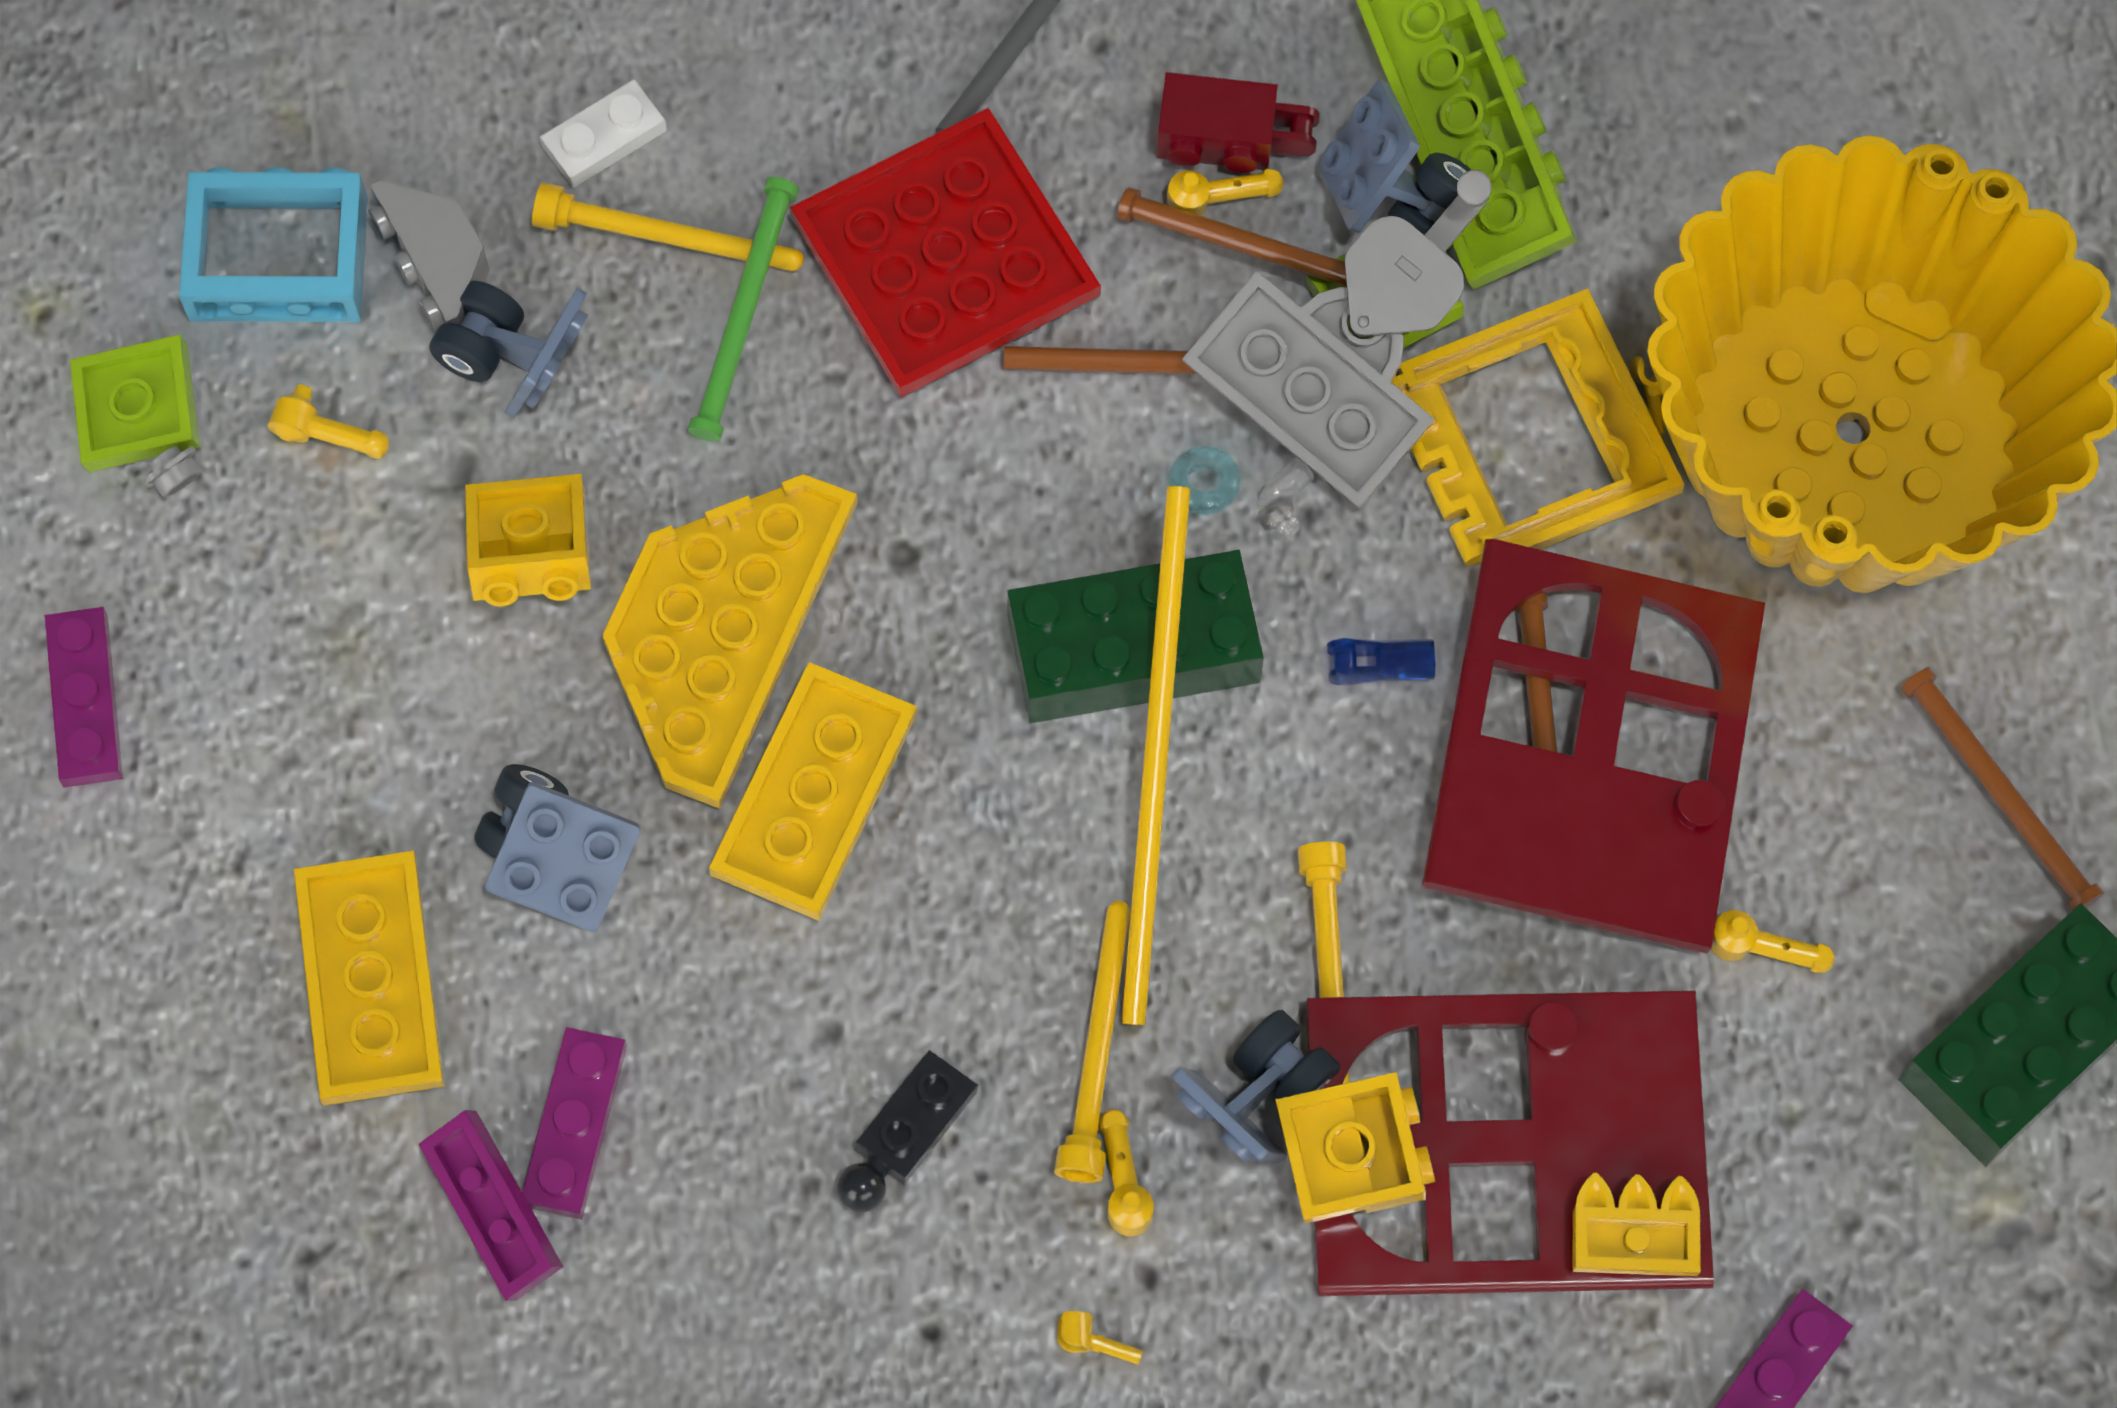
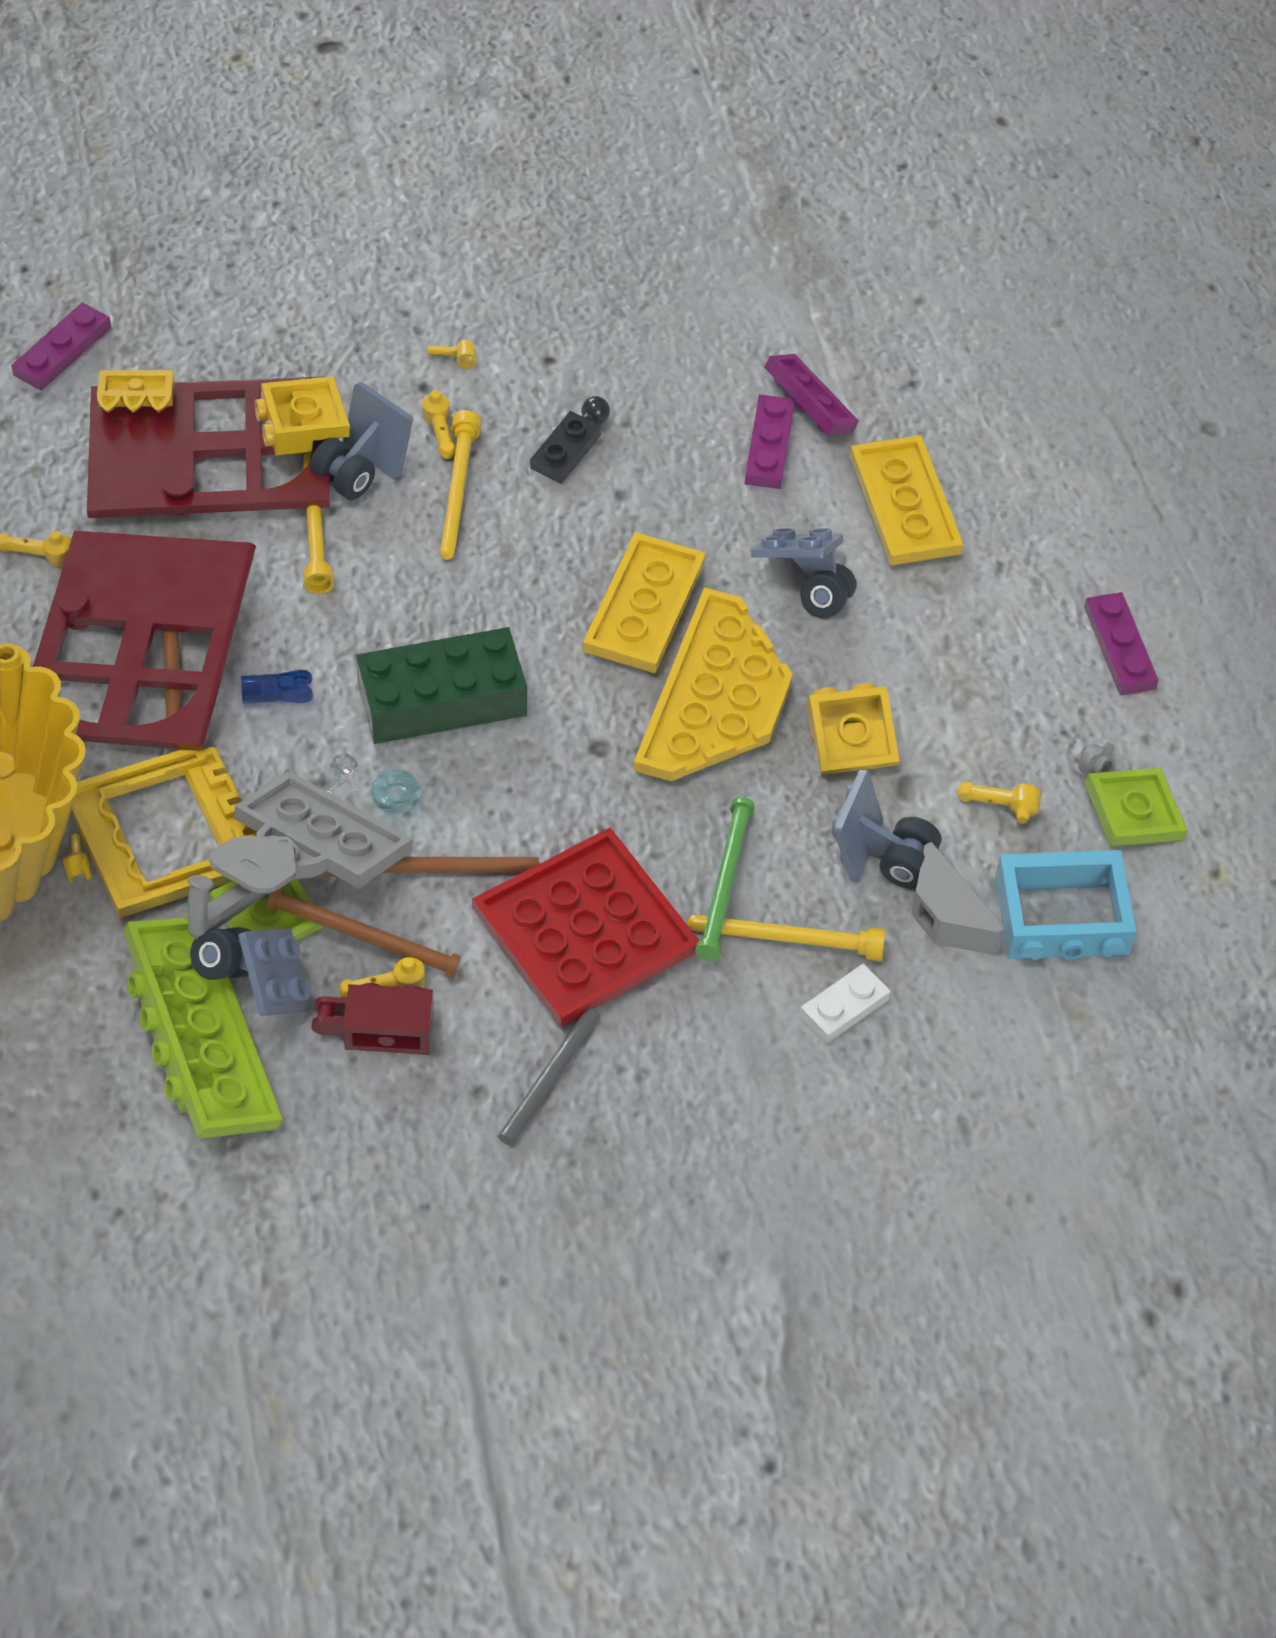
camera: 175 degrees right, 15 degrees down
yellow piece [1121,486,1191,1026] -> none

